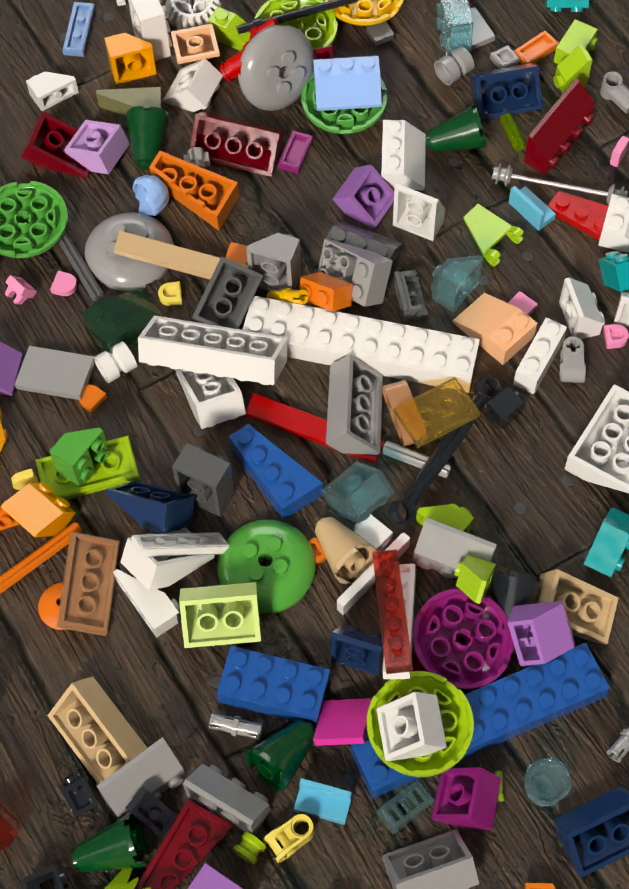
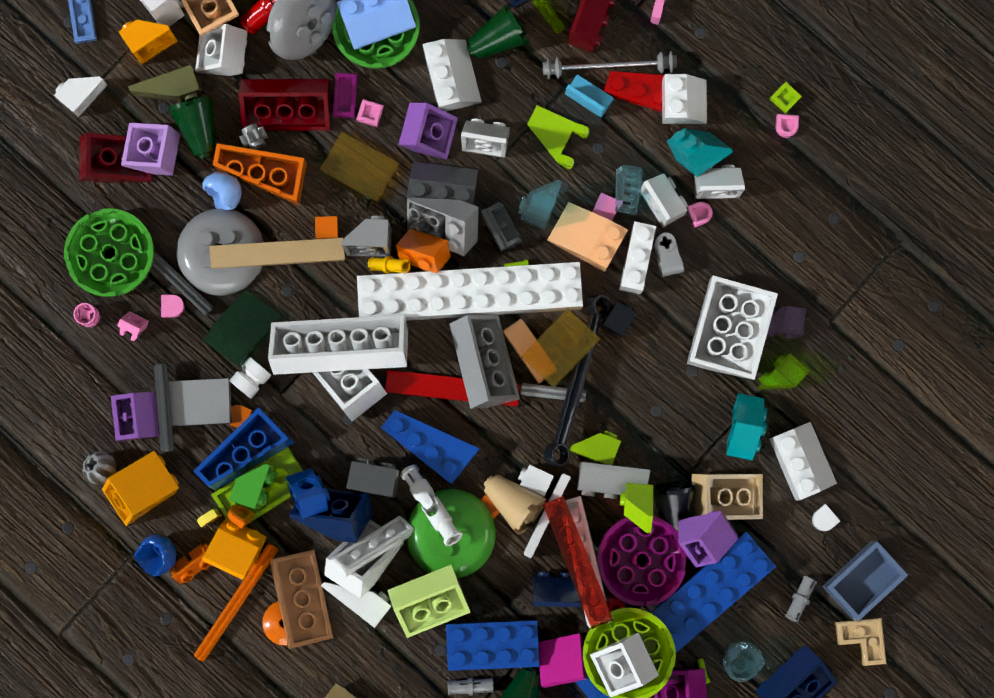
camera: 20 degrees left, 20 degrees up
light yellow tile [158,281,183,306] -> none
dark grey slope [192,256,263,329] -> none
clear light blue brick [321,461,394,523] -> none
none -> dark grey axle [154,363,174,452]
none -> blue wedge [194,407,294,490]
none -> orange tile [227,504,255,529]
none -> blue brick [286,468,330,519]
none -> clear yellow tile [320,132,399,202]
none -> bright pink tile [356,99,384,127]
none -> white piece [400,465,463,546]
none -> clear light blue slope [615,165,643,215]

